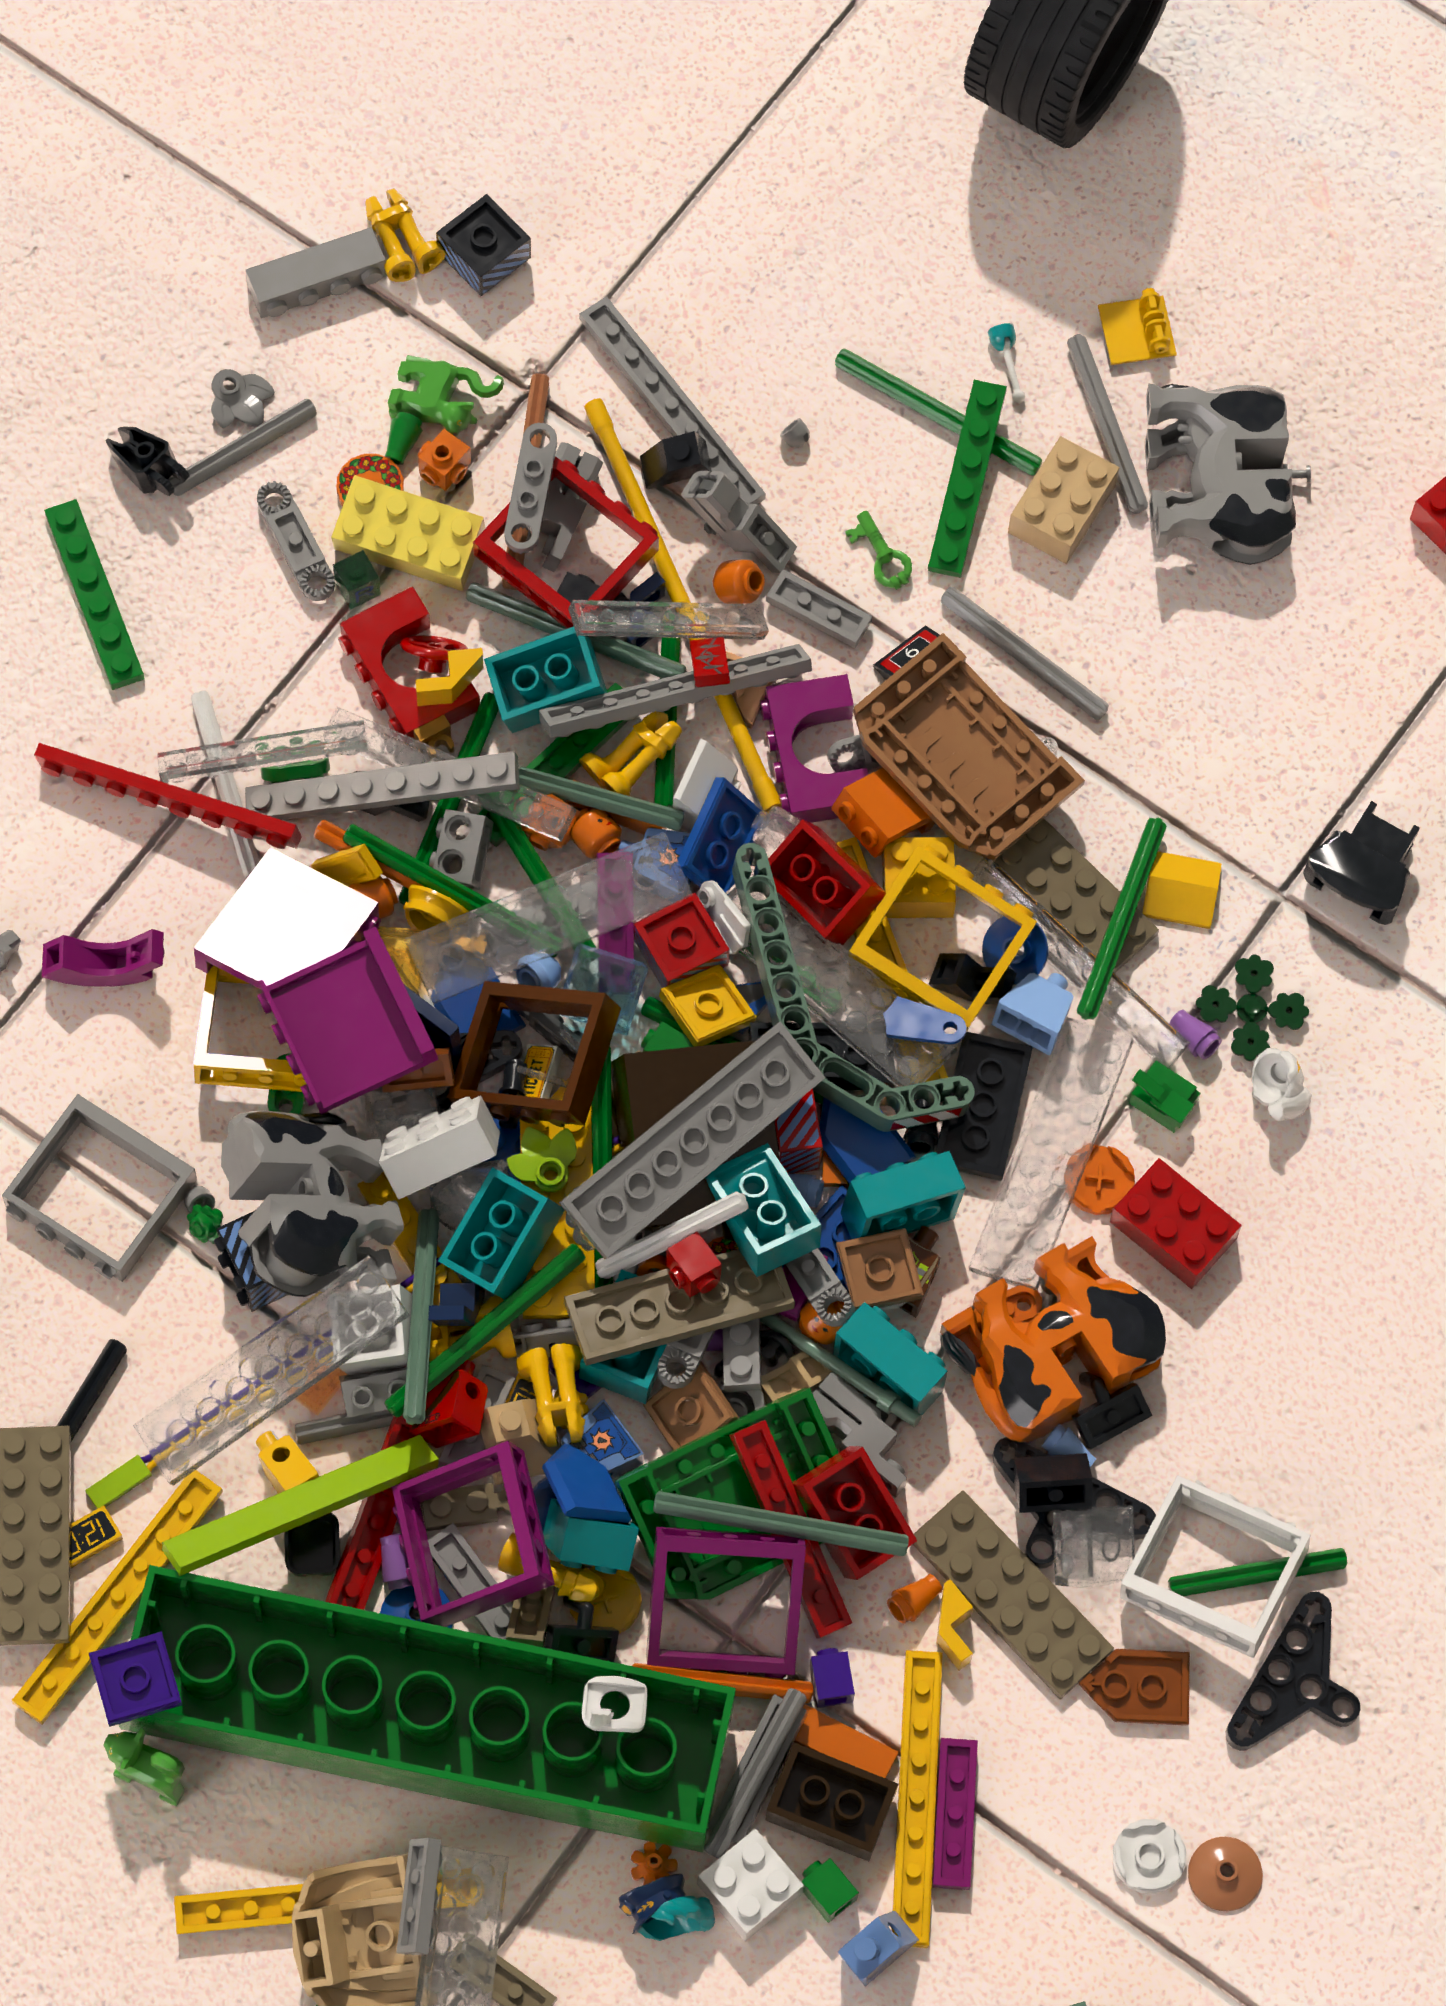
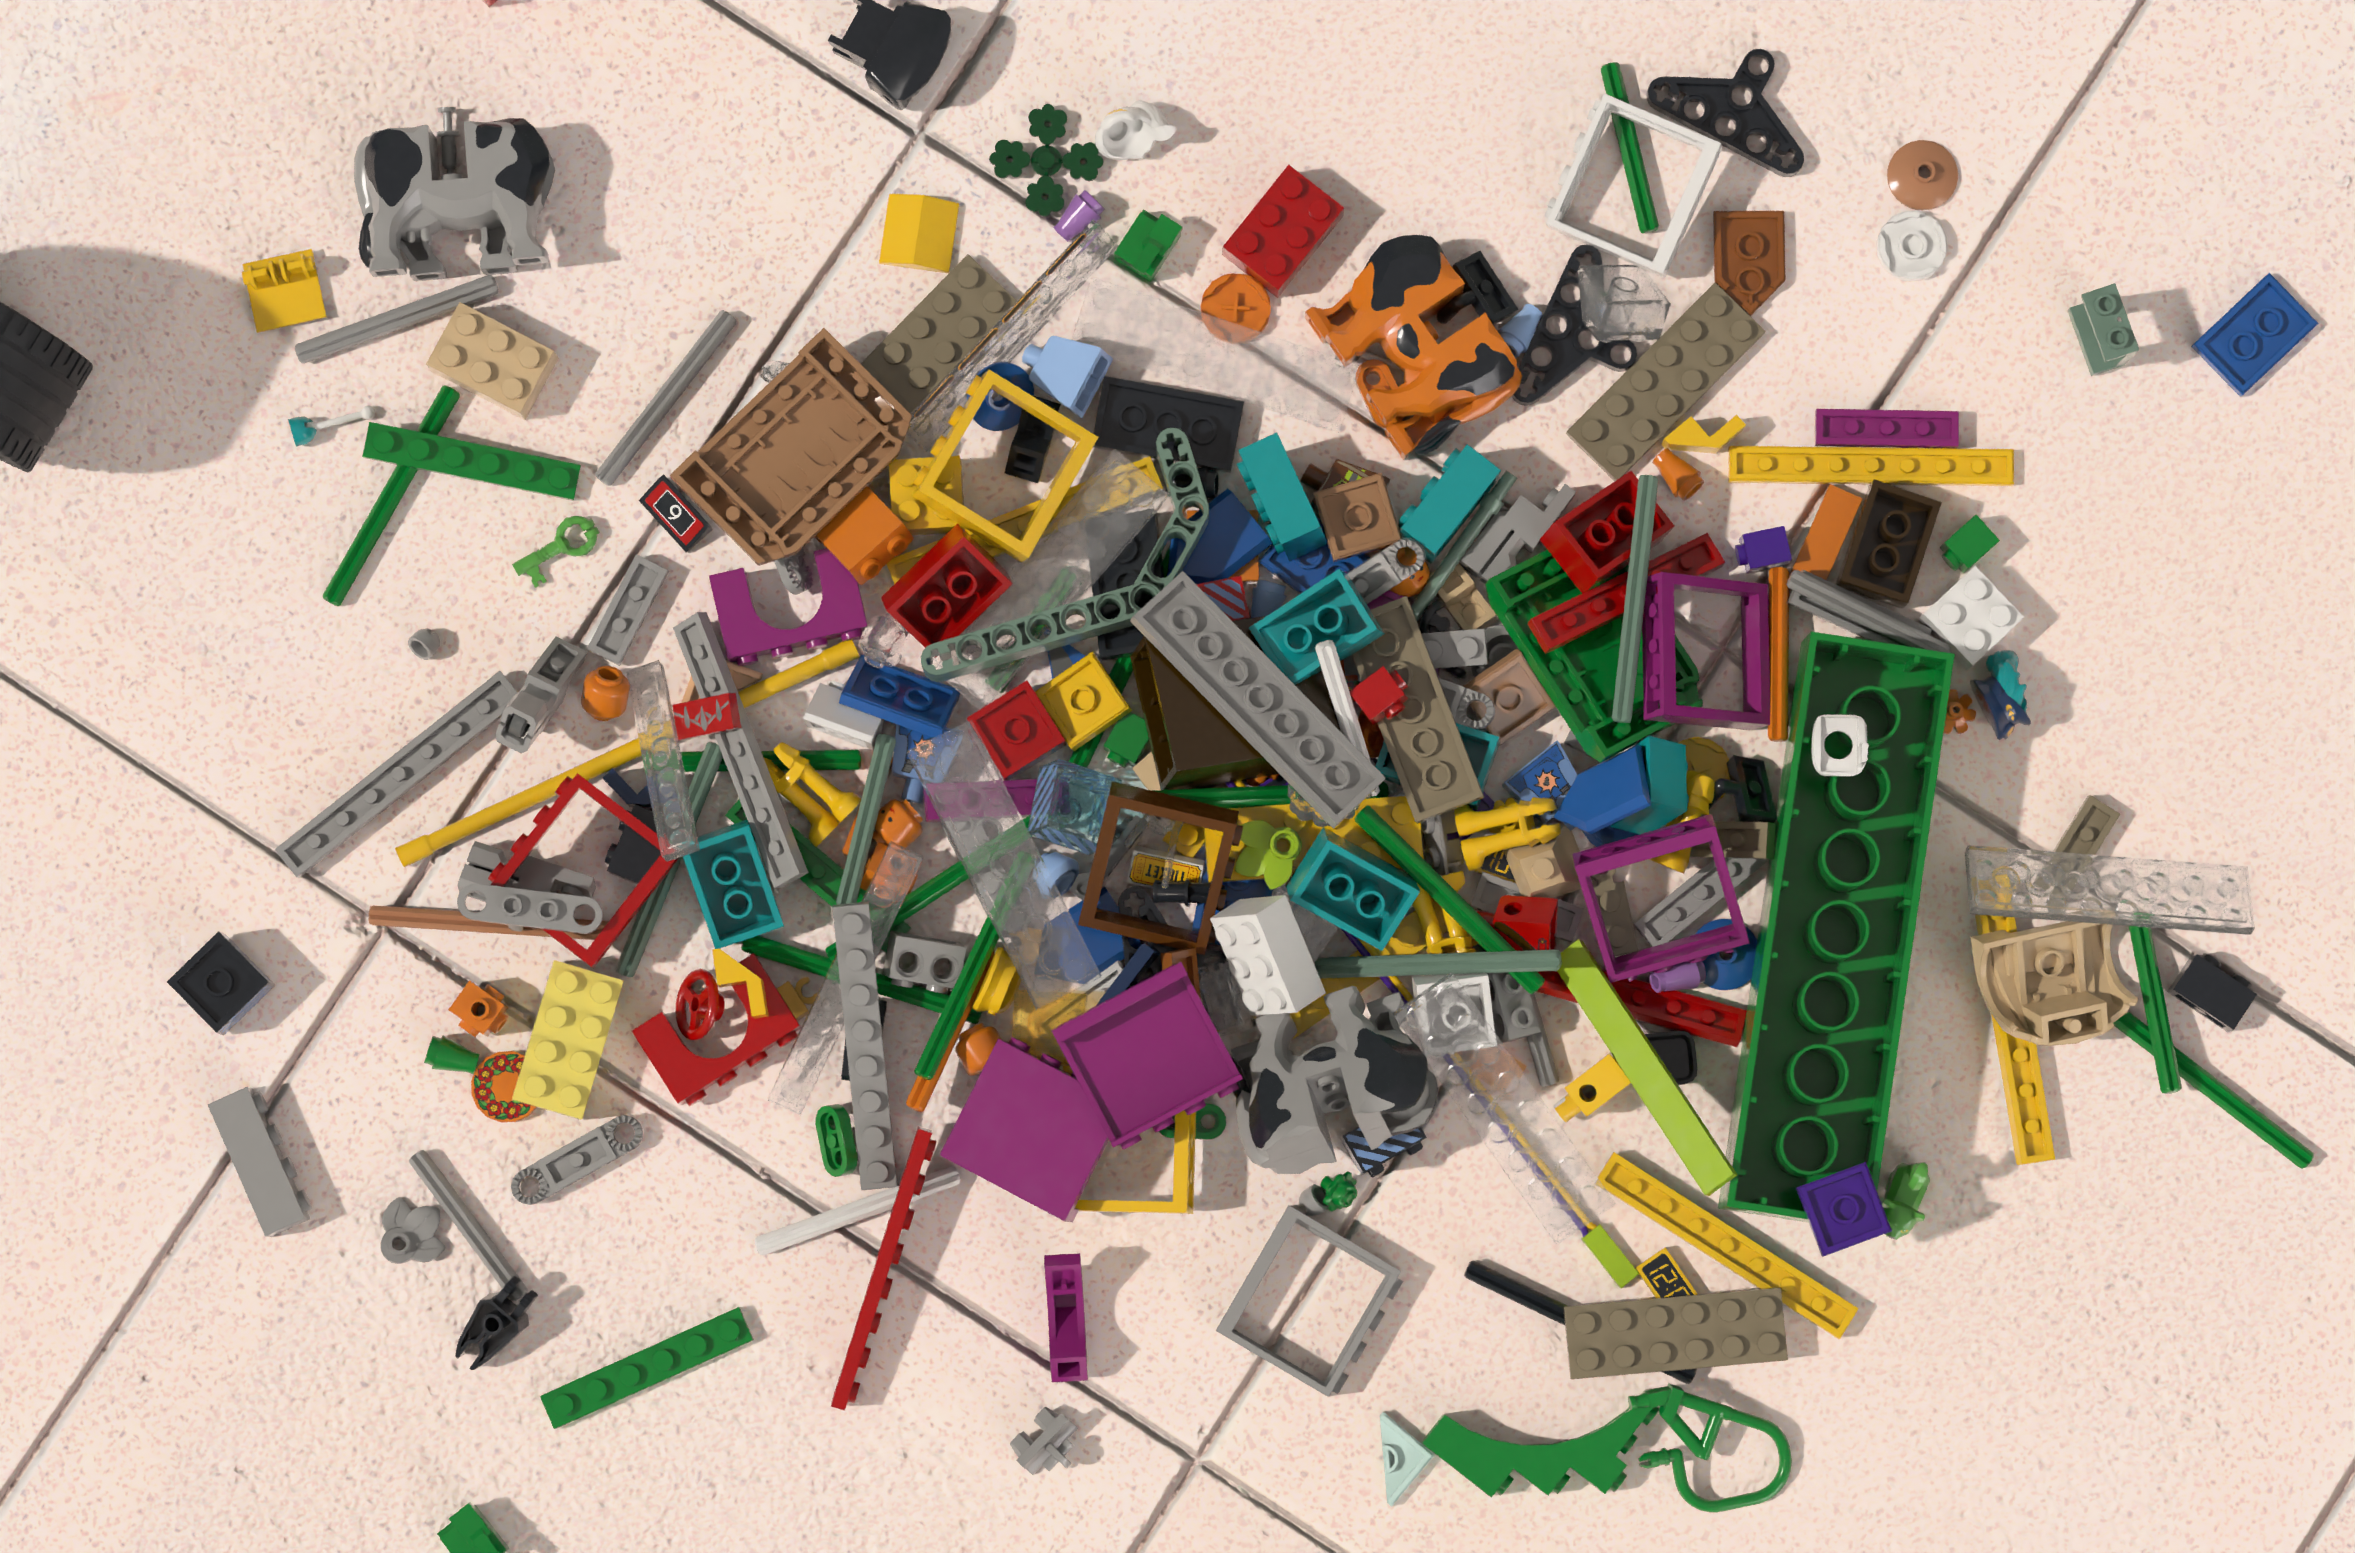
camera: 90 degrees left, 15 degrees up
clear plate [157,720,368,783] -> none
yellow tile [310,843,383,887] -> none
clear green brick [333,550,381,610] -> none
yellow piece [365,188,446,282] -> none
bright green animal [387,355,504,437] -> none
light grey plate [396,1837,442,1955] -> none
dark blue slope [428,1283,485,1327] -> none
black slope [640,431,712,489] -> none
white piece [697,880,751,955] -> none
medium blue torso [838,1911,919,1986] -> none
piece [883,996,967,1045] -> none
black brick [1014,1453,1093,1513] -> none
green axle [1077,817,1167,1020] -> none

